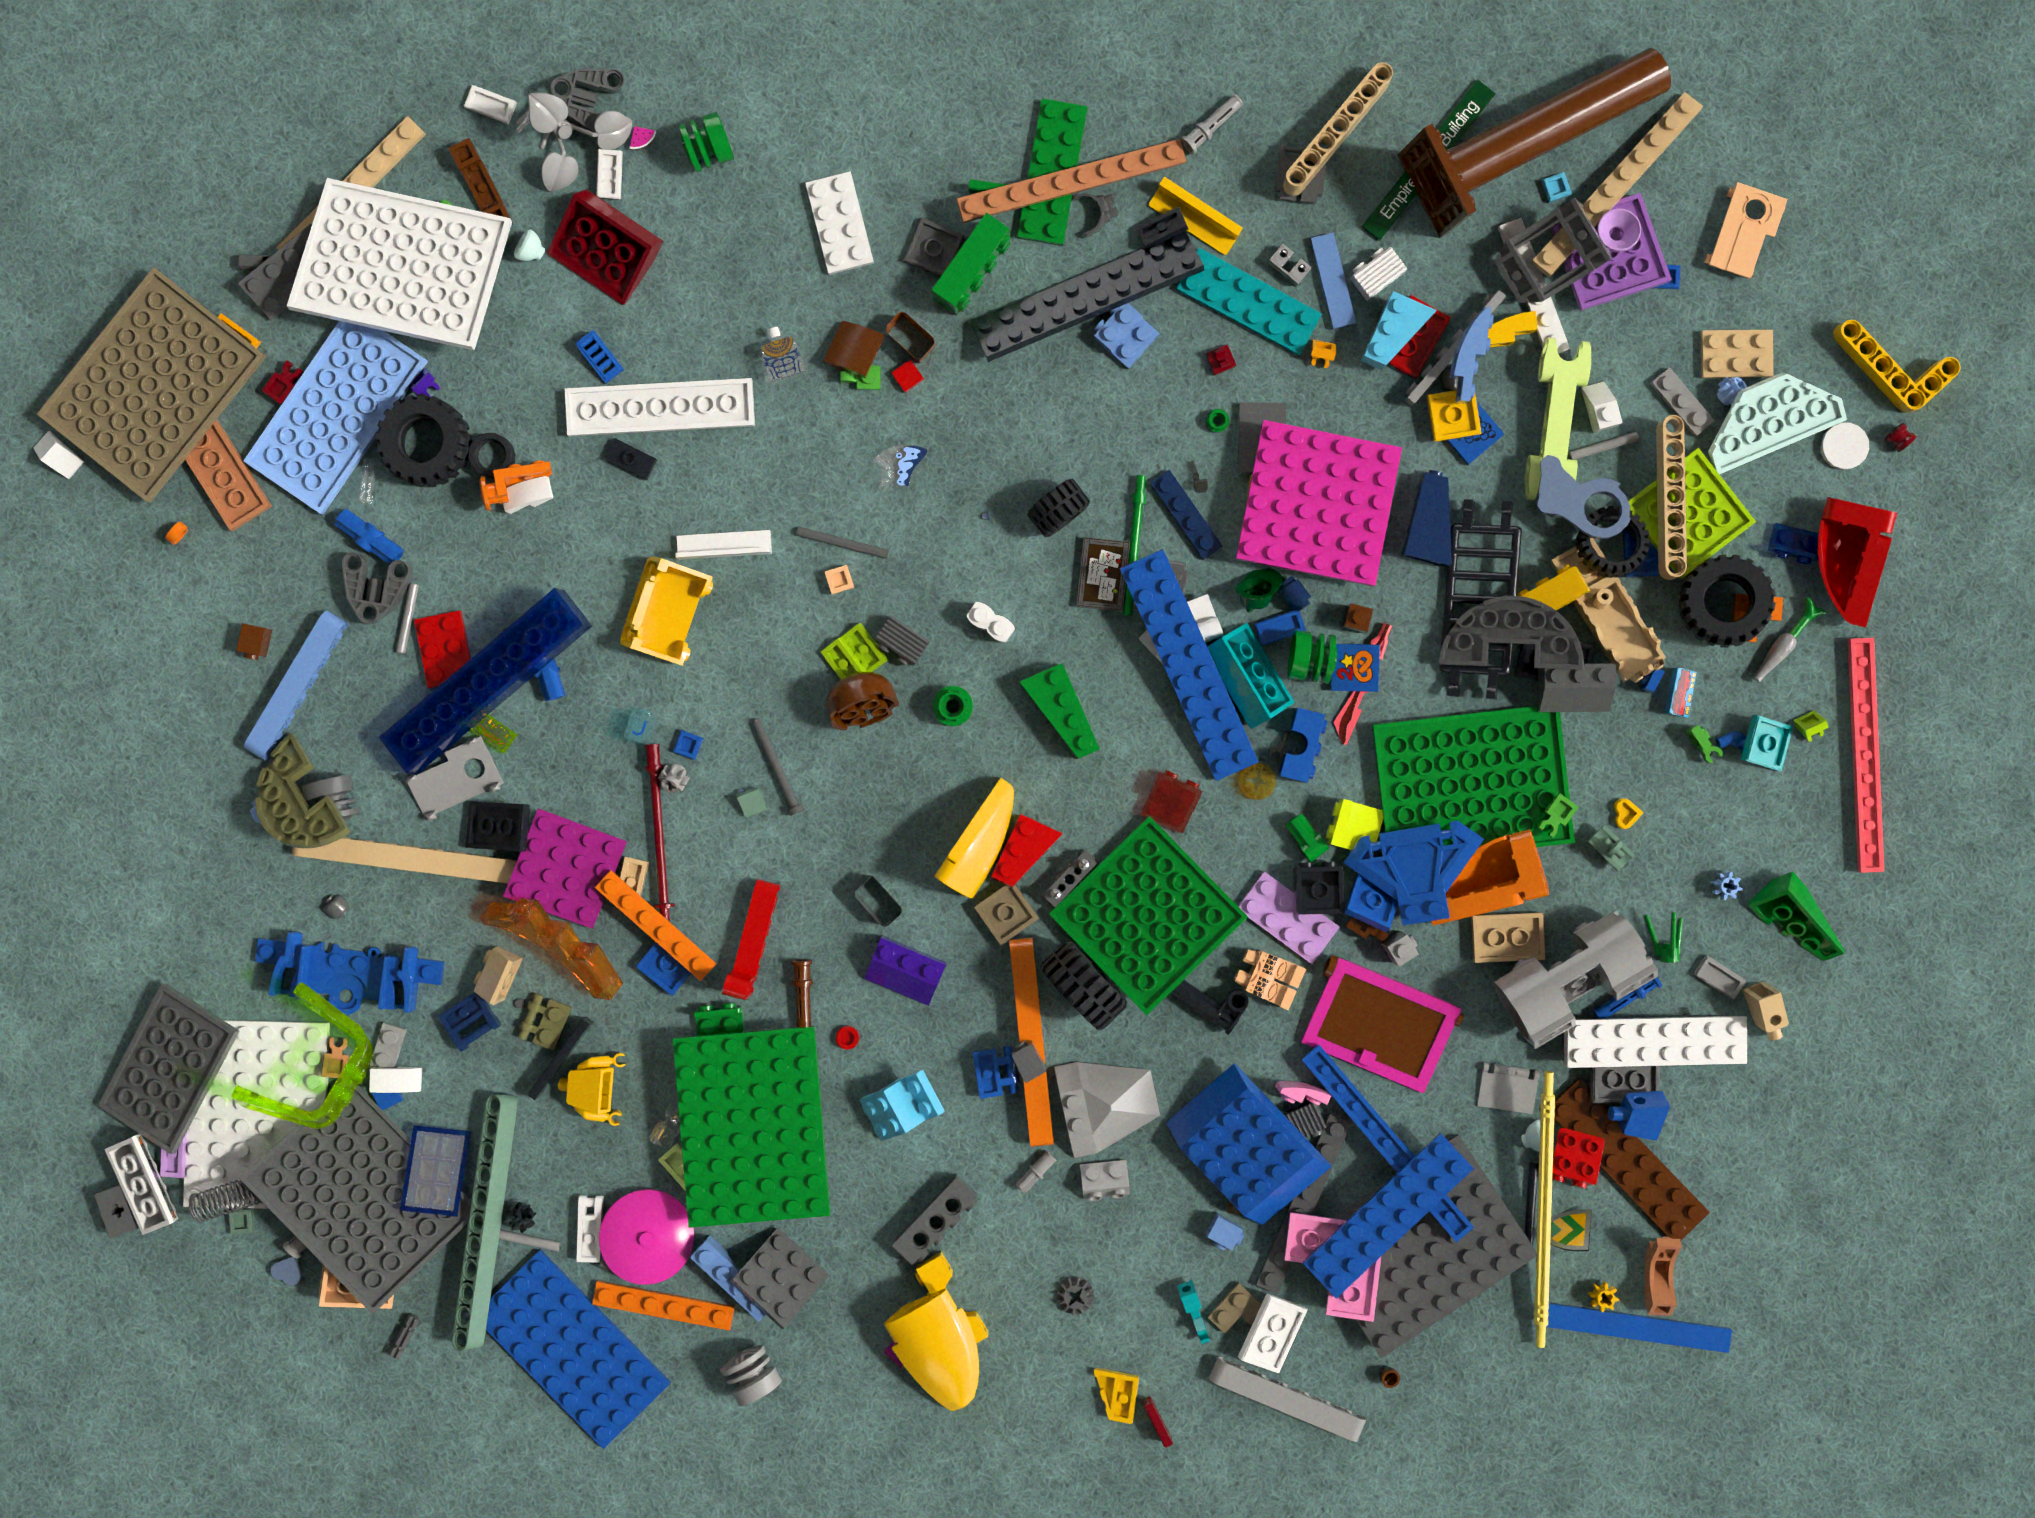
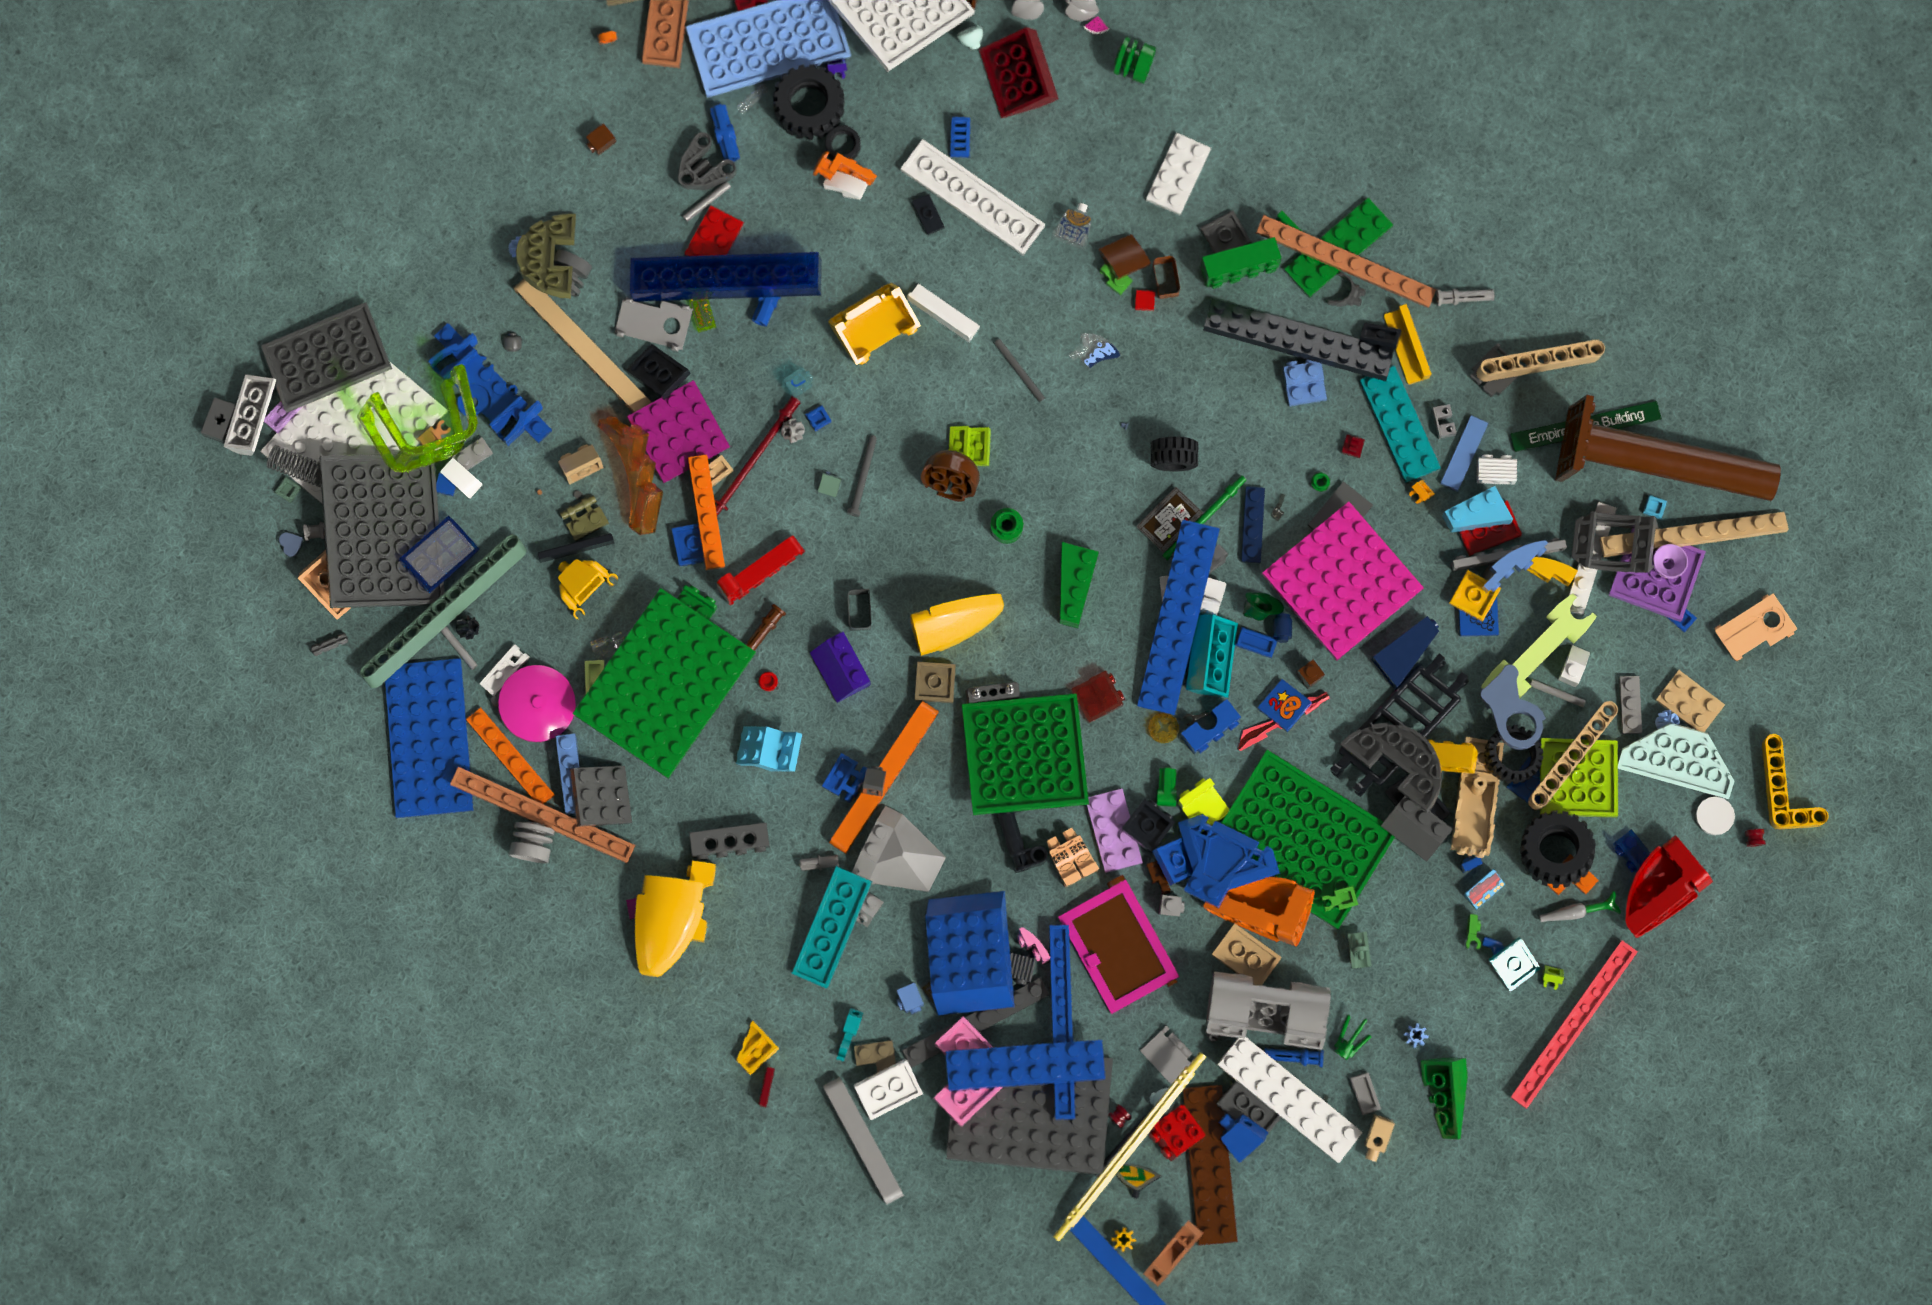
camera: 30 degrees right, 10 degrees down
medium blue beam [244,611,348,760] -> none
dark blue plate [438,992,501,1052] -> none
white plate [596,149,623,199] -> none
light nougat plate [825,565,854,595] -> none
dark grey brick [875,616,930,666] -> none
white brick [967,602,1015,643] -> none
red wing [991,814,1063,888] -> none
black tyre [1041,941,1128,1030] -> none
dark grey gear [1057,1277,1094,1315] -> none
green wheel [1287,630,1337,684] -> none
reddish brown hinge [1380,1367,1400,1388] -> none
yellow tile [1614,798,1643,829] -> none
none -> nougat plate [450,767,635,863]
none -> teal plate [792,866,873,989]
none -> dark red wheel [1108,1104,1132,1129]

